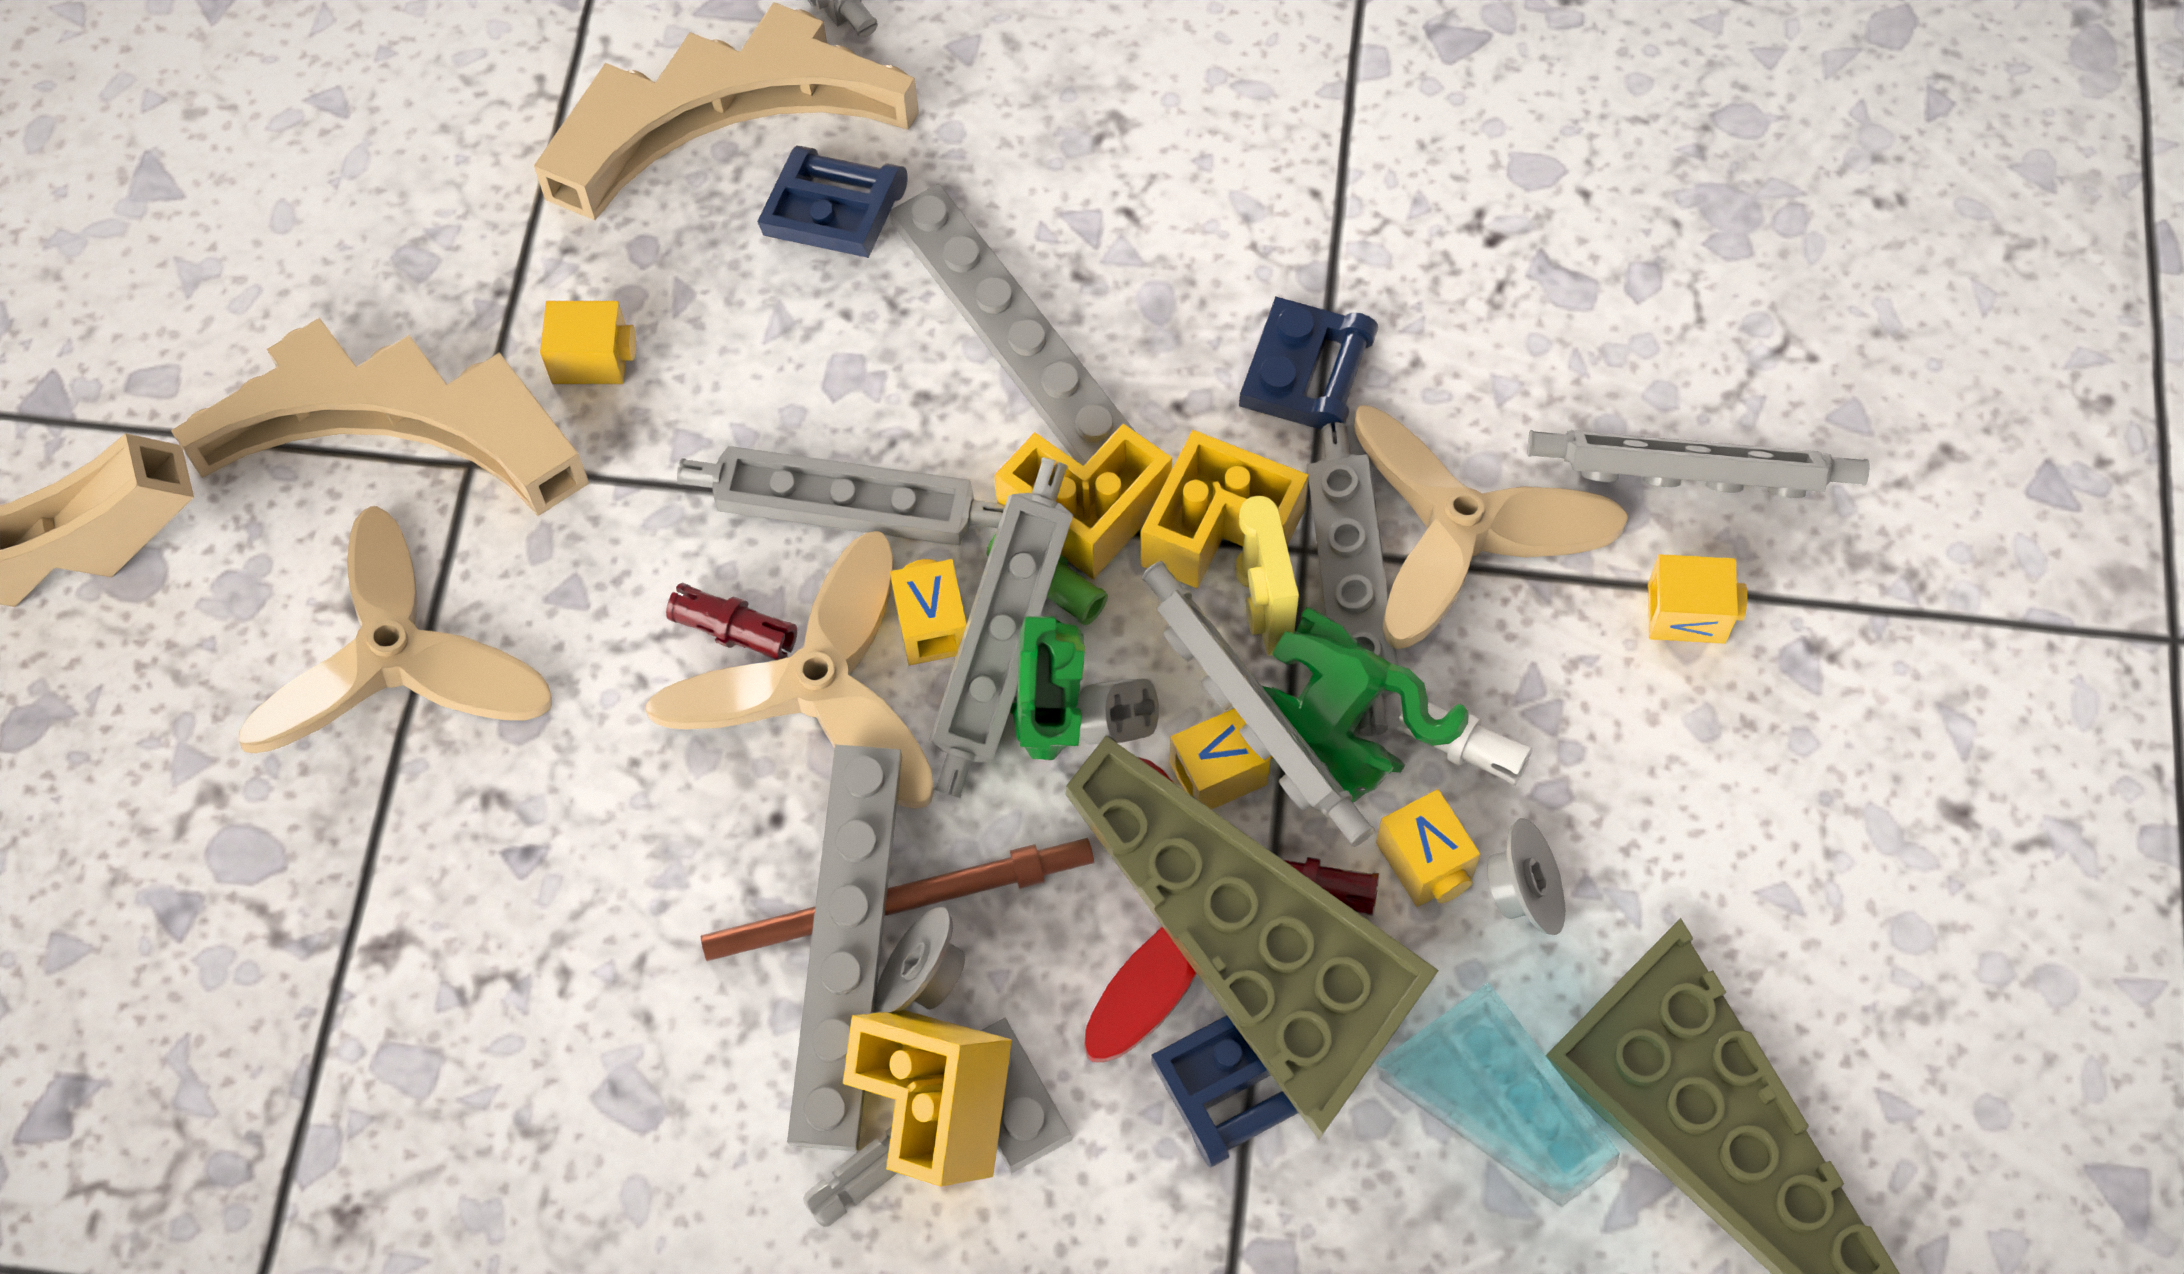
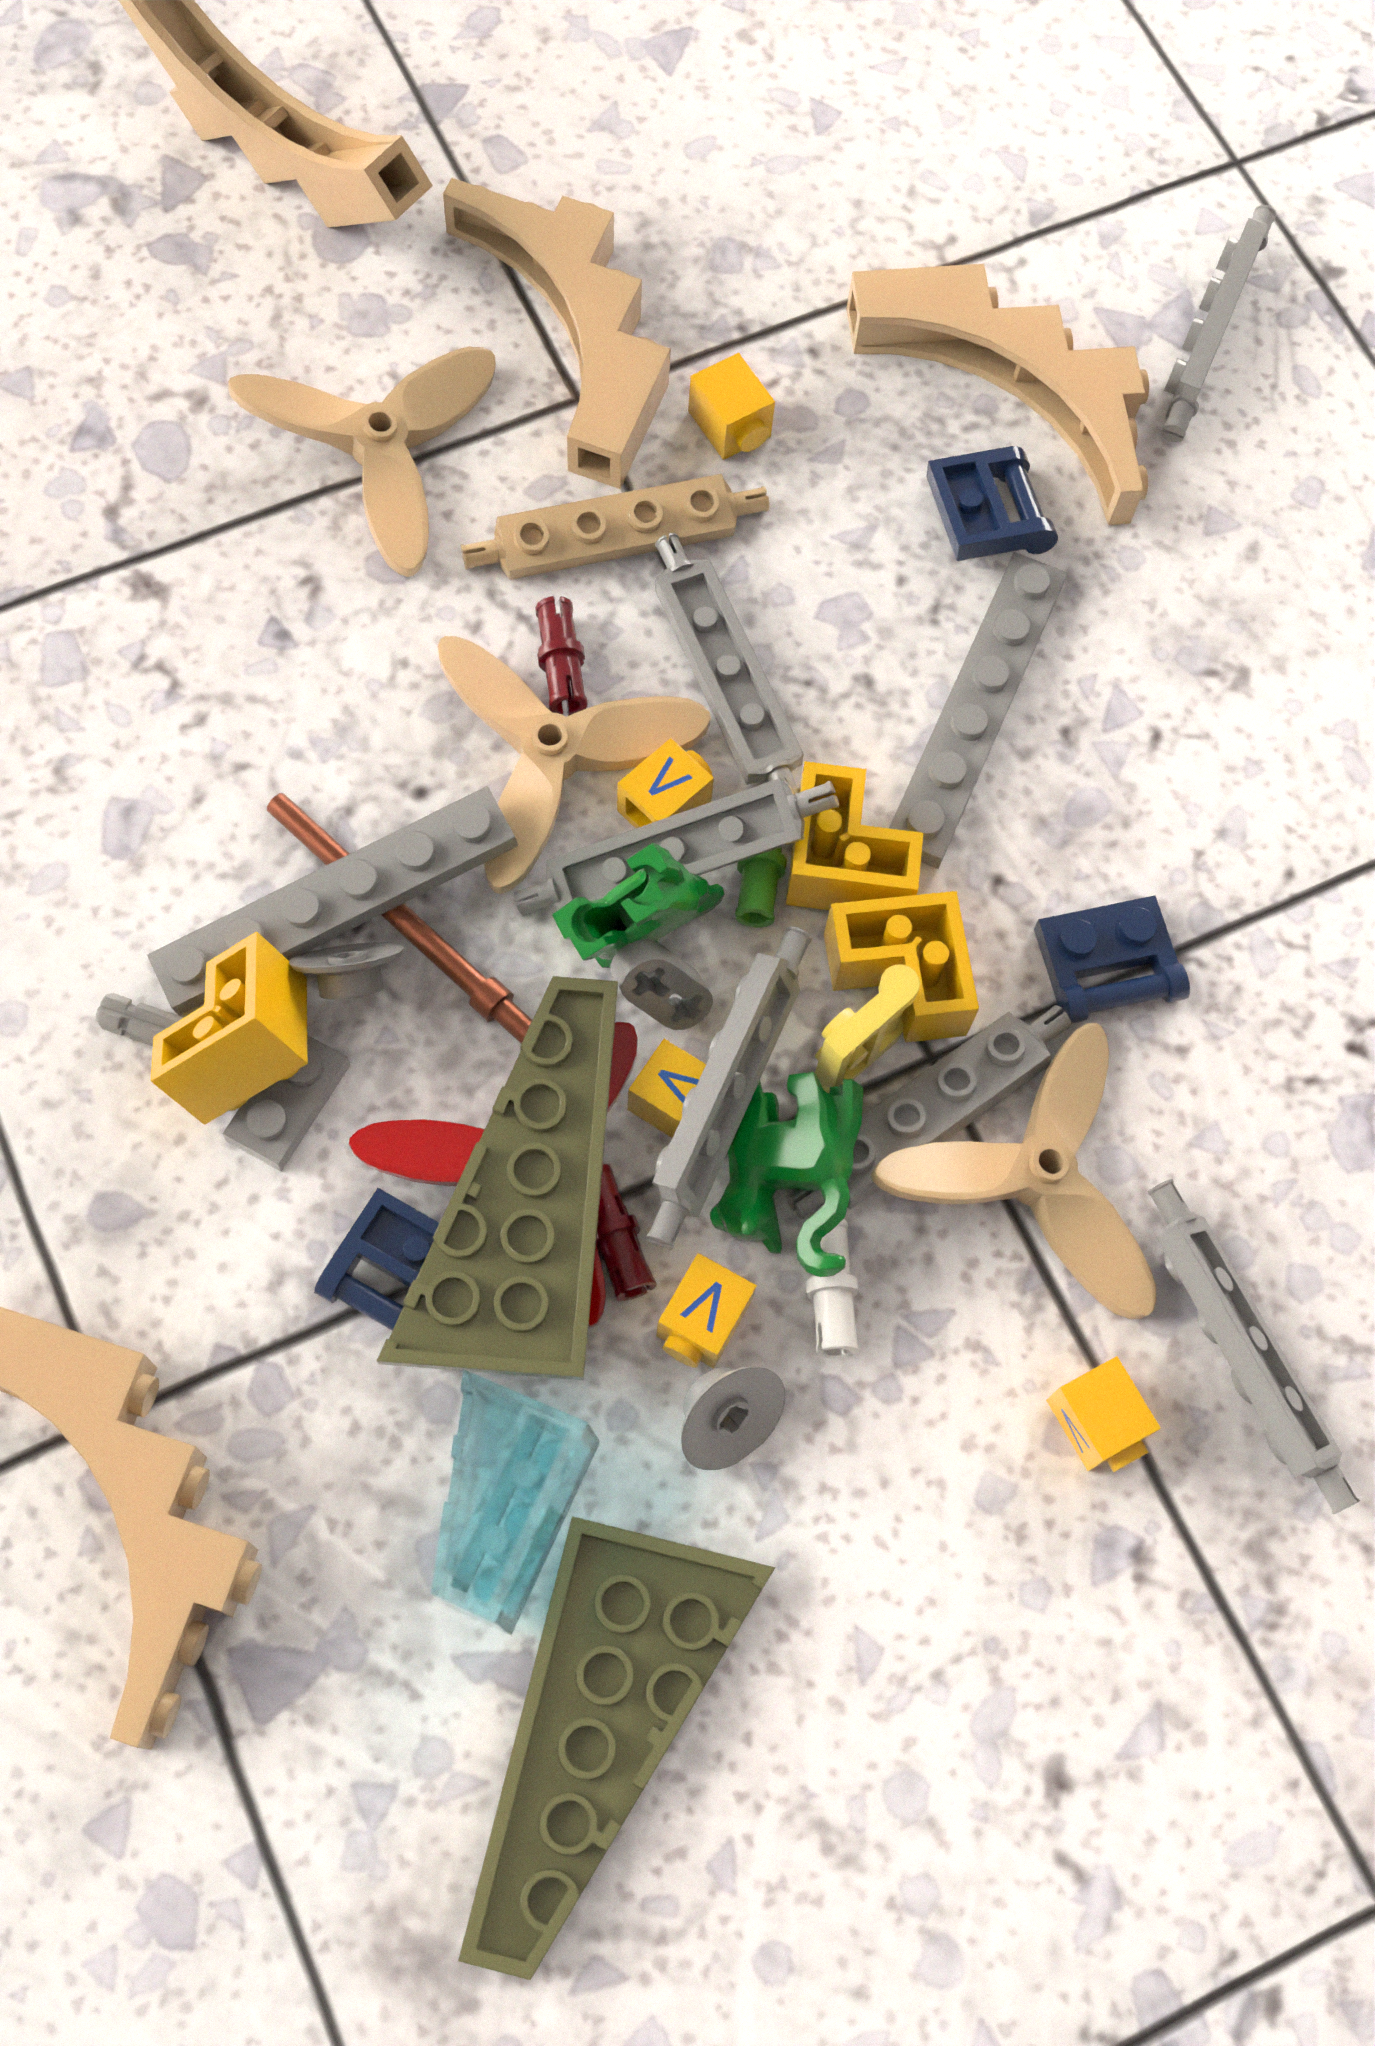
camera: 50 degrees right, 5 degrees up
none -> tan plate [460,474,769,580]

